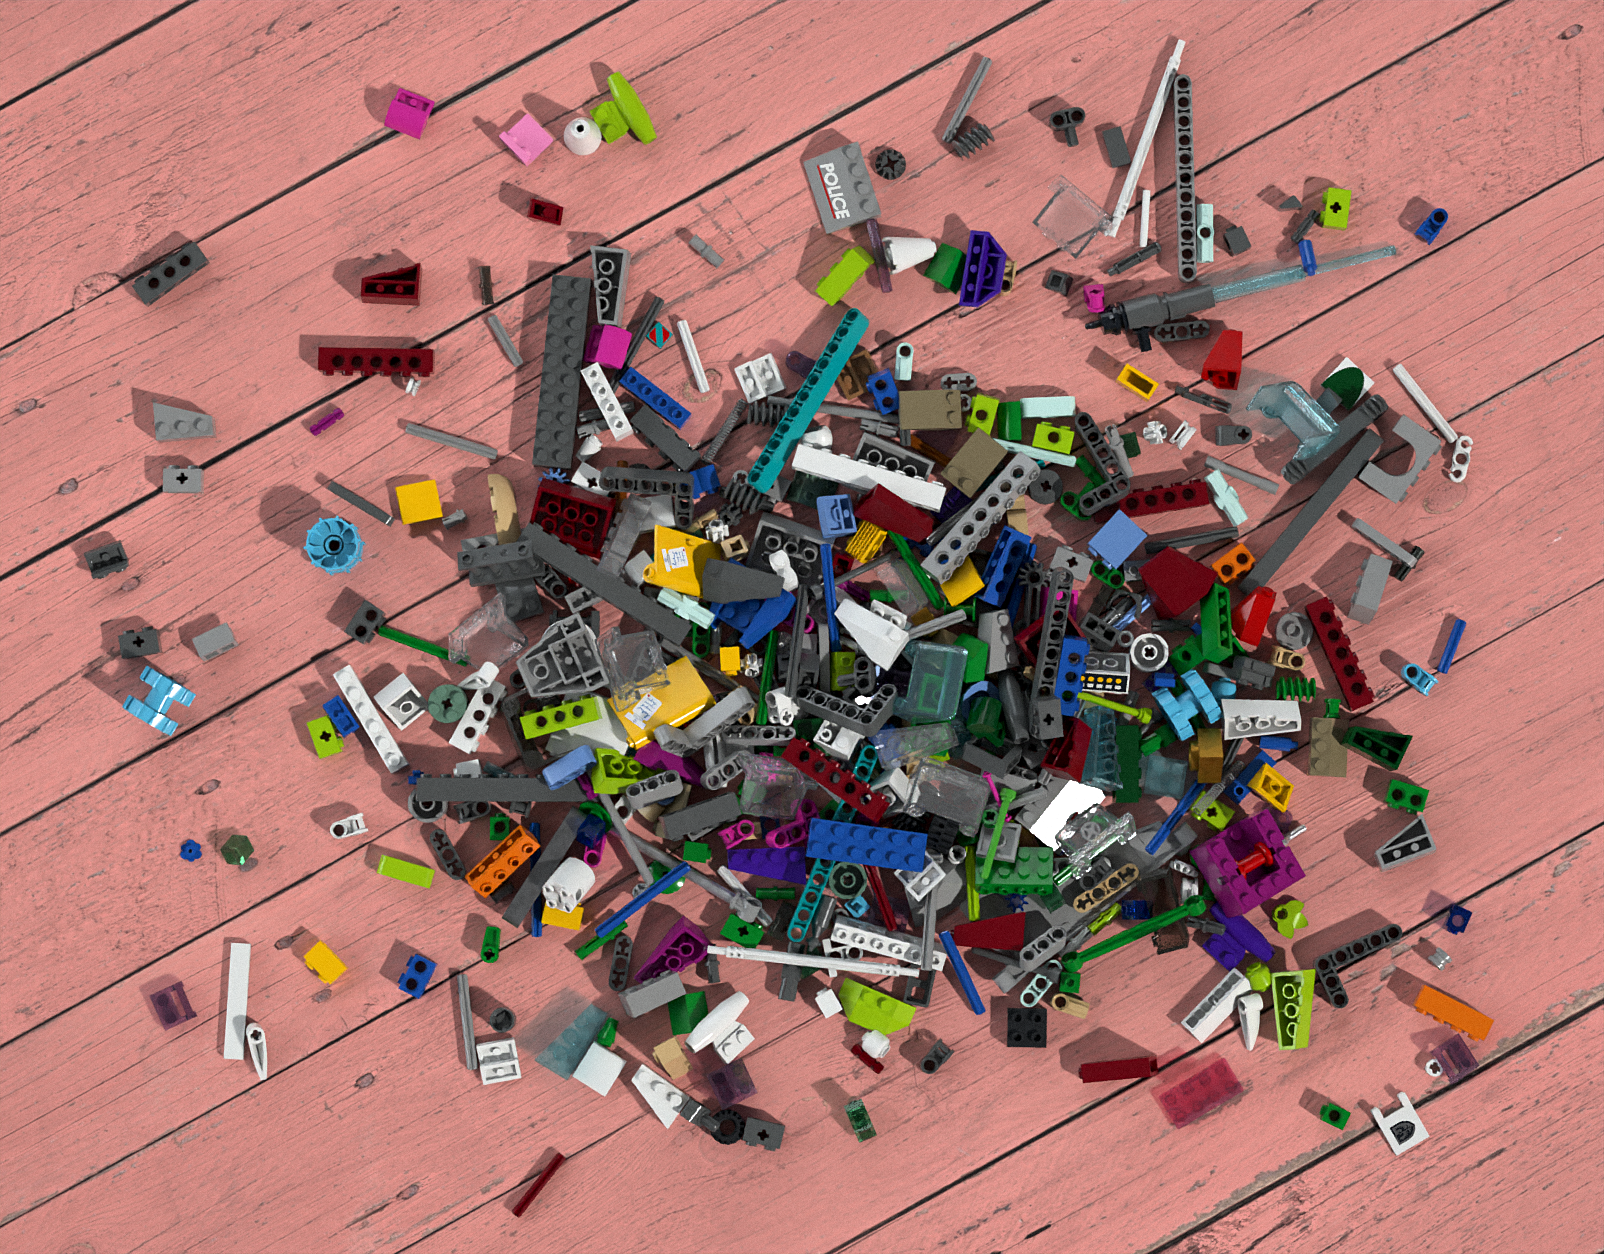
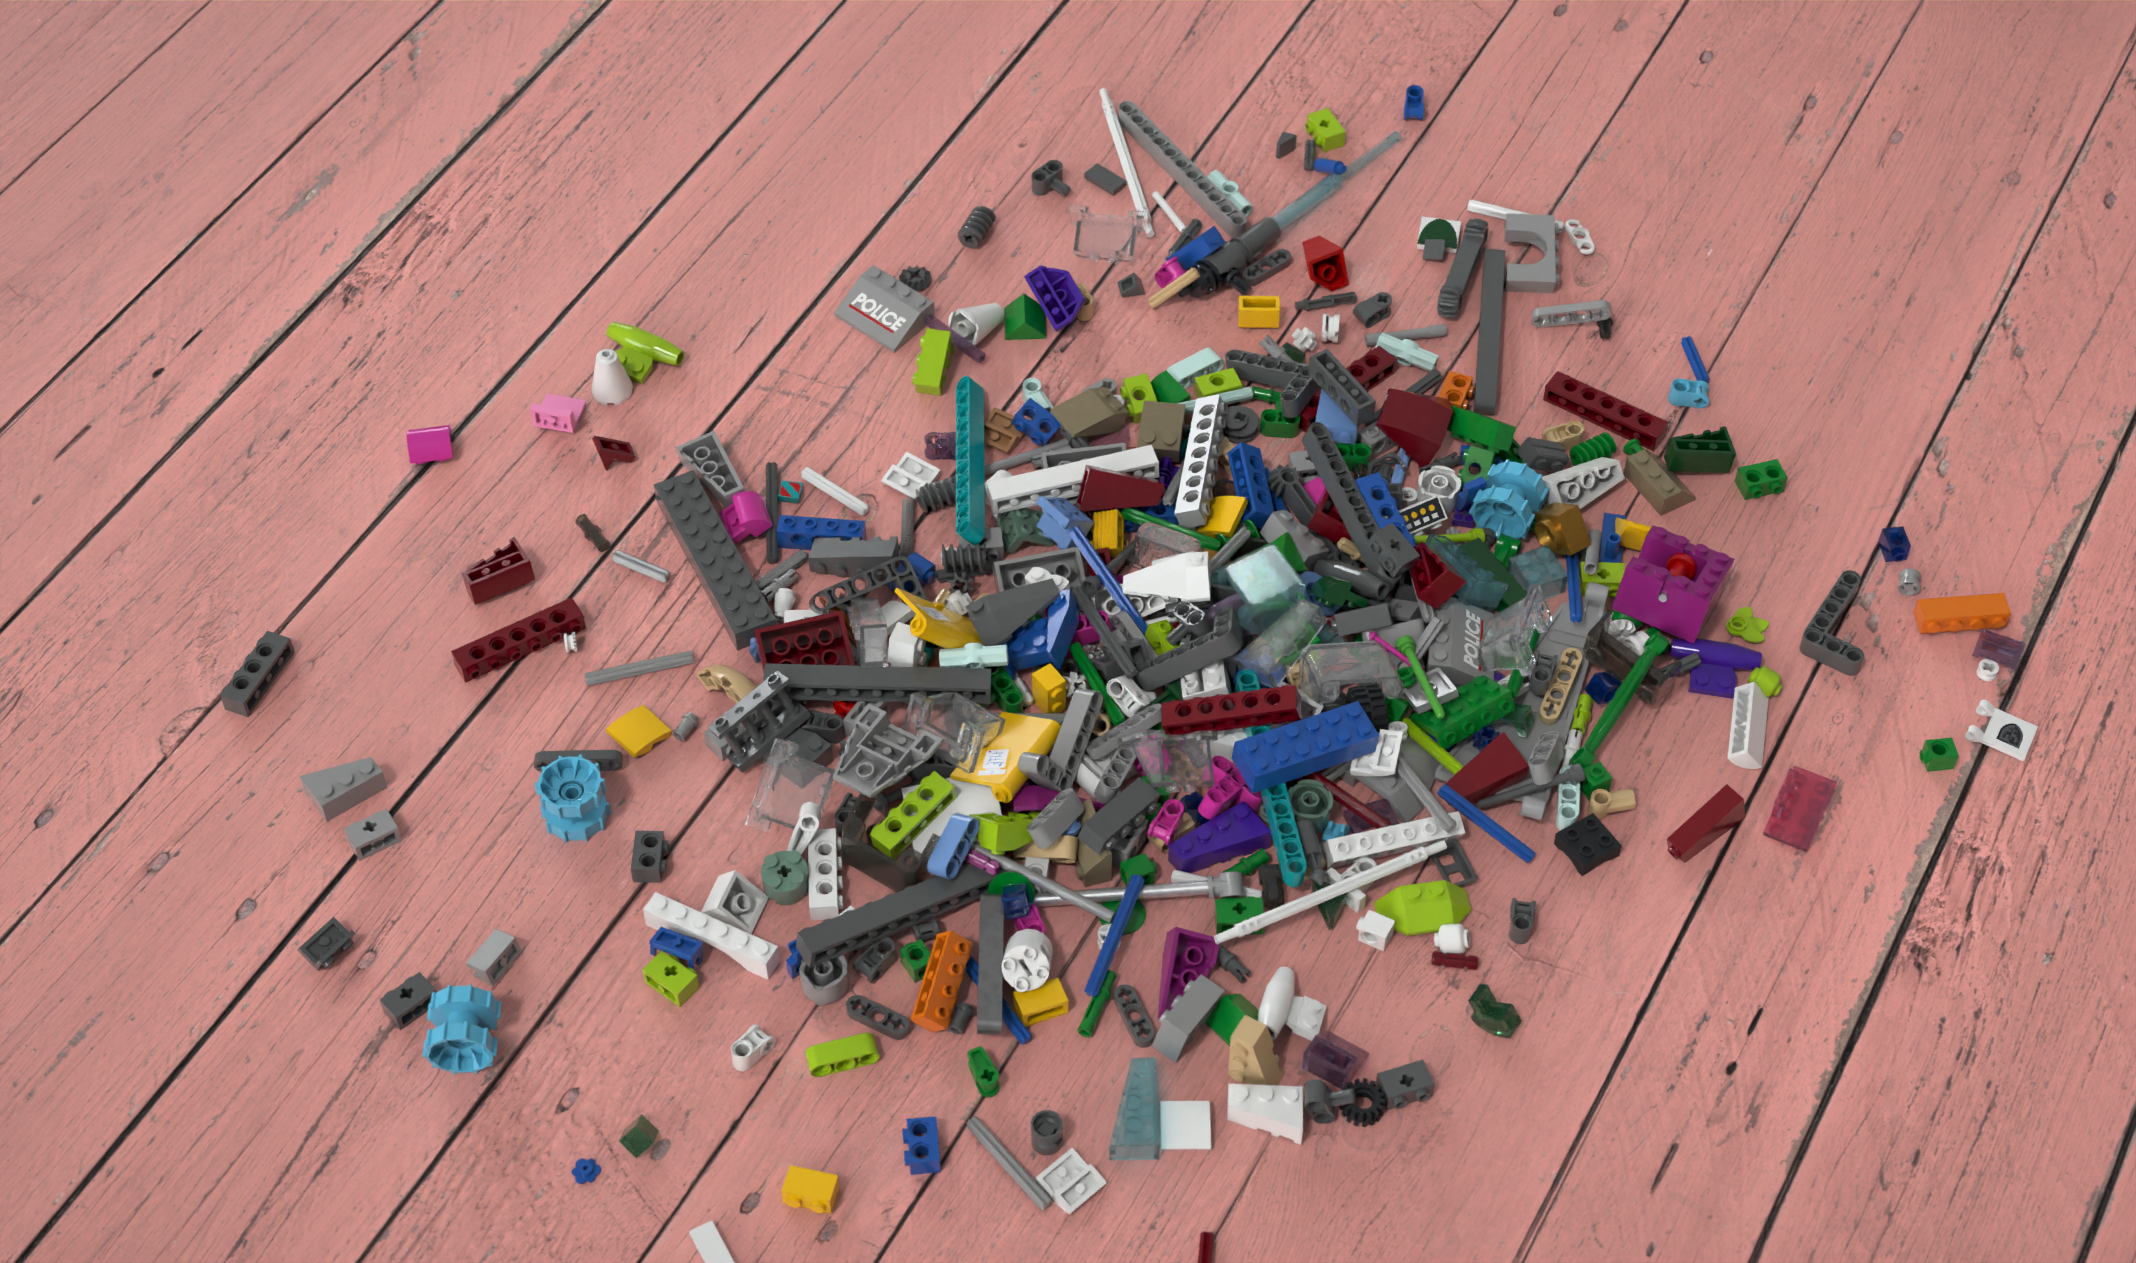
camera: 35 degrees left, 35 degrees down
magenta axle [309,408,344,436] -> none
green axle [378,626,469,667] -> none
white brick [581,362,634,442] -> none
green cone [596,1017,619,1048] -> none
light grey pin [688,234,725,269] -> none
dark grey piece [778,942,805,1002] -> none
light grey axle [942,57,992,144] -> none
dark grey brick [1223,225,1252,257] -> none
red slope [1231,586,1277,647] -> none
white piece [1238,993,1263,1051] -> none
clear light blue windscreen [1246,381,1341,461] -> none
blue cylinder [1259,735,1298,752] -> none
lime wedge [1271,969,1316,1050] -> none
light grey tile [1274,612,1313,650] -> none
light grey wedge [1347,553,1393,625] -> none
light grey wedge [1374,814,1437,873] -> none
none -> tan axle [1148,268,1200,308]
none -> blue slope [1165,226,1226,270]
none -> dark grey brick [1308,349,1376,427]

